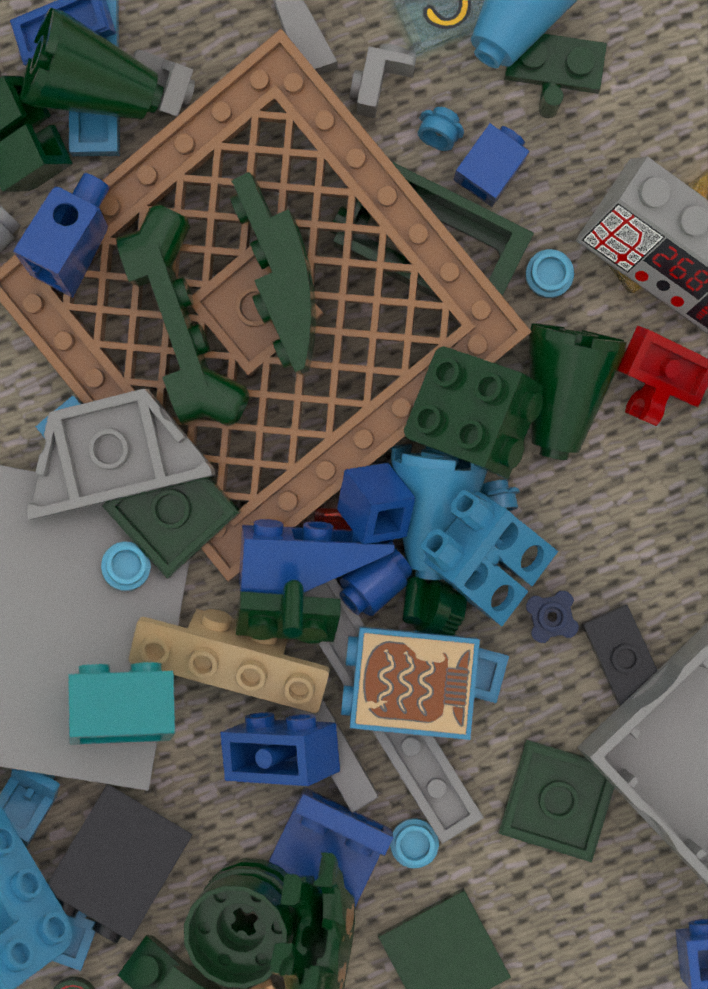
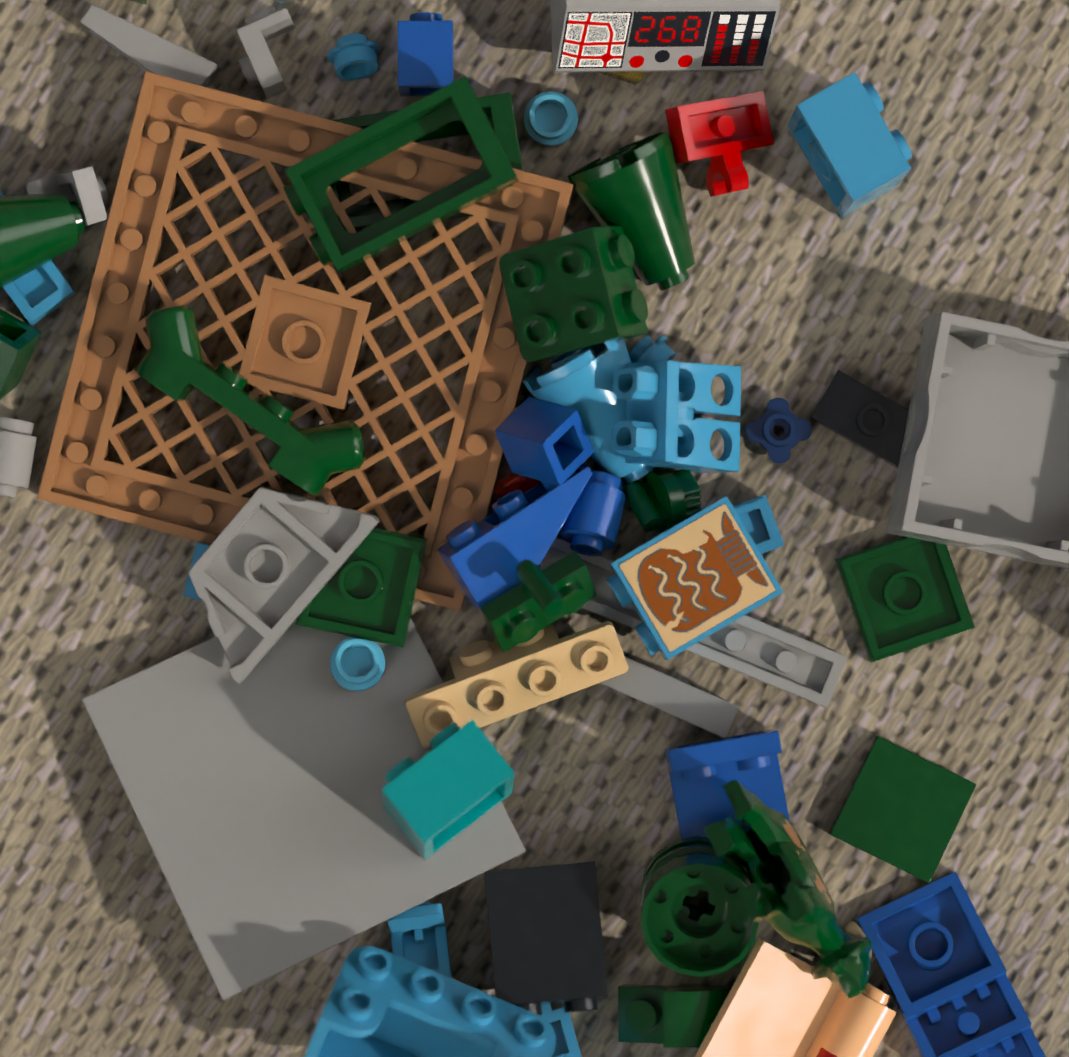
camera: 35 degrees left, 0 degrees up
blue torso [13,173,110,298] -> none
blue brick [220,712,340,786] -> none
dark green slope [229,172,316,375] -> none
medium azure plate [390,818,439,868] -> none
none -> dark green piece [283,76,518,272]

